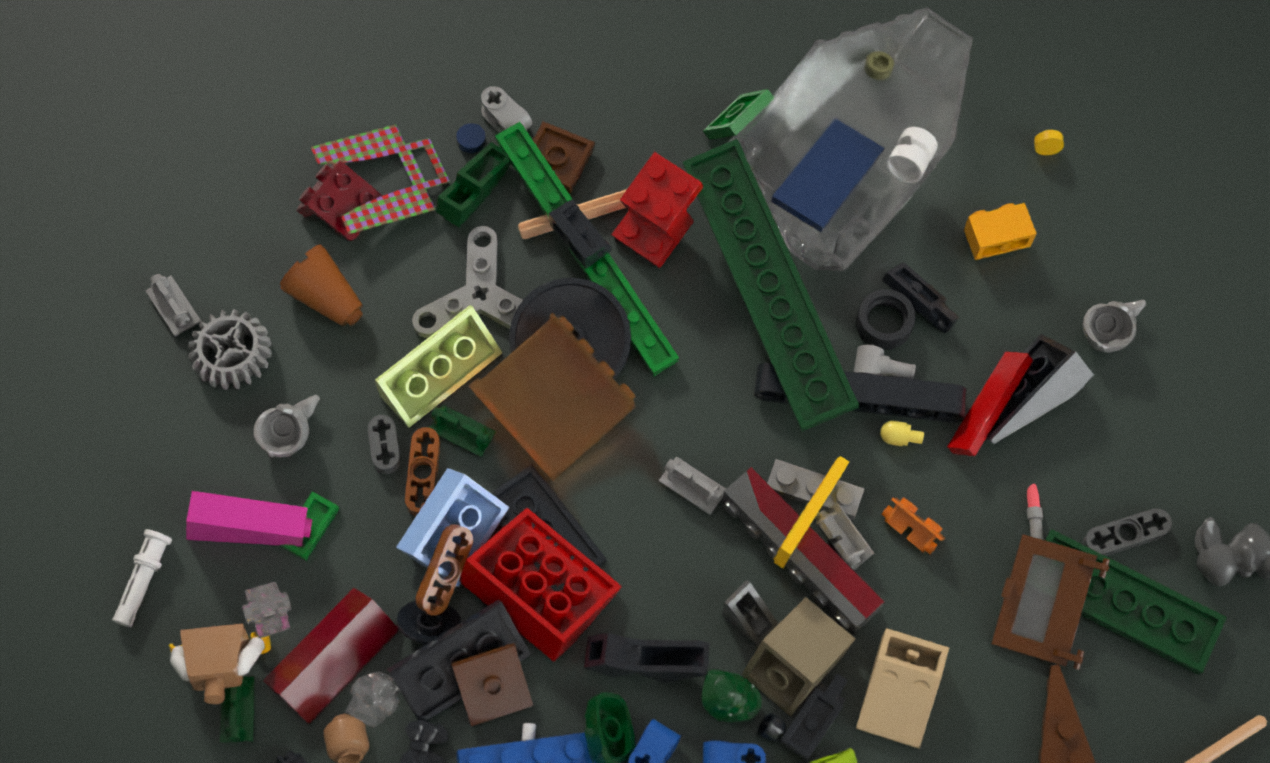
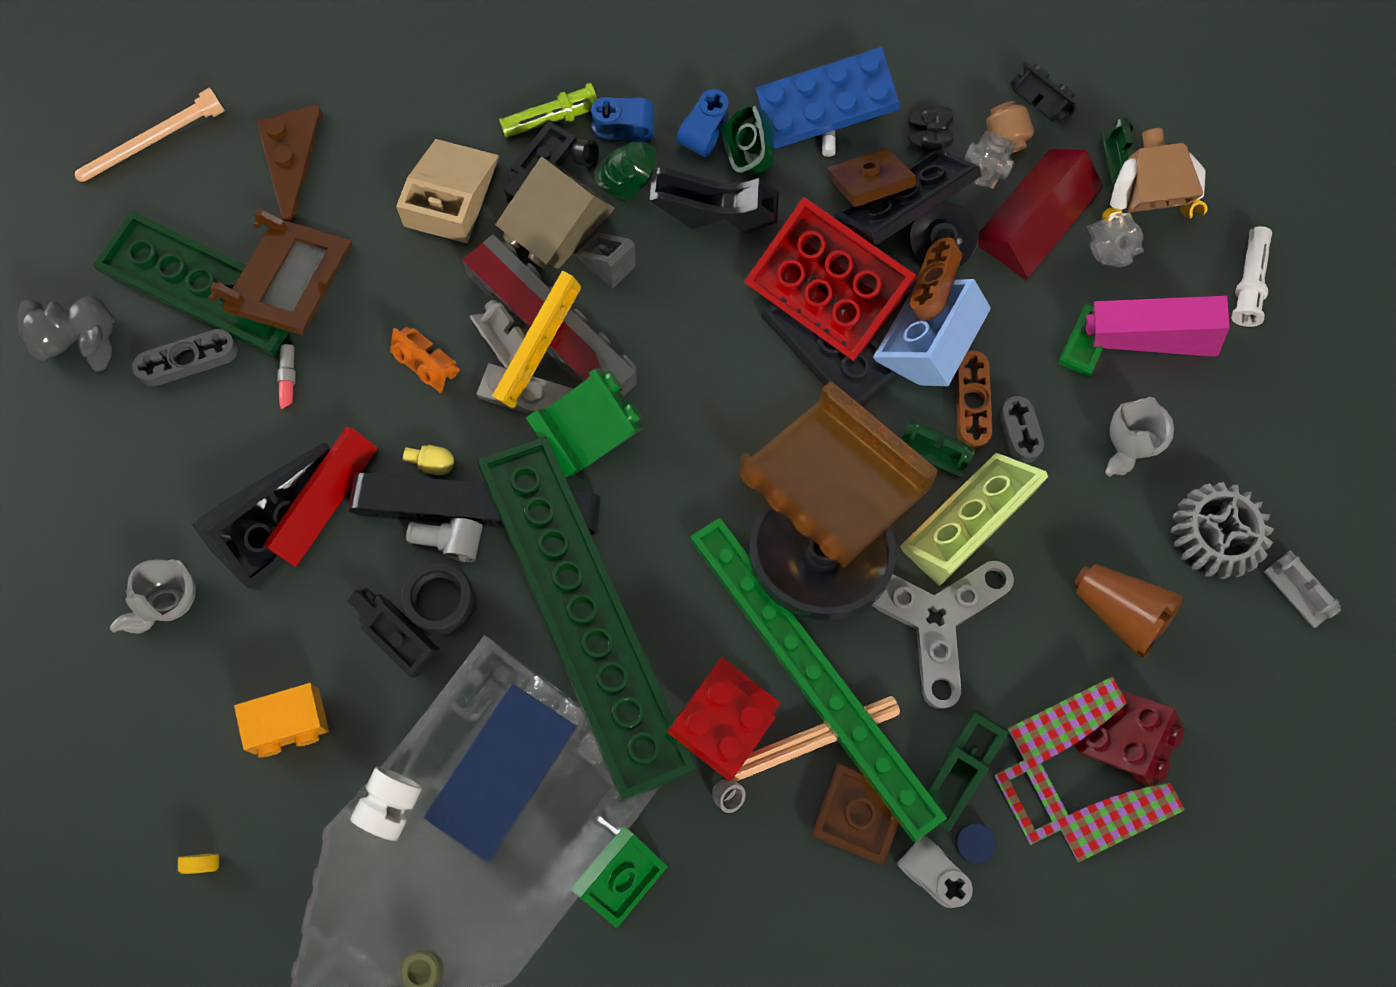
camera: 175 degrees right, 5 degrees up
black hinge [549,199,612,269] -> none
light grey hinge [659,457,726,515] -> none
none -> green panel [526,368,643,478]

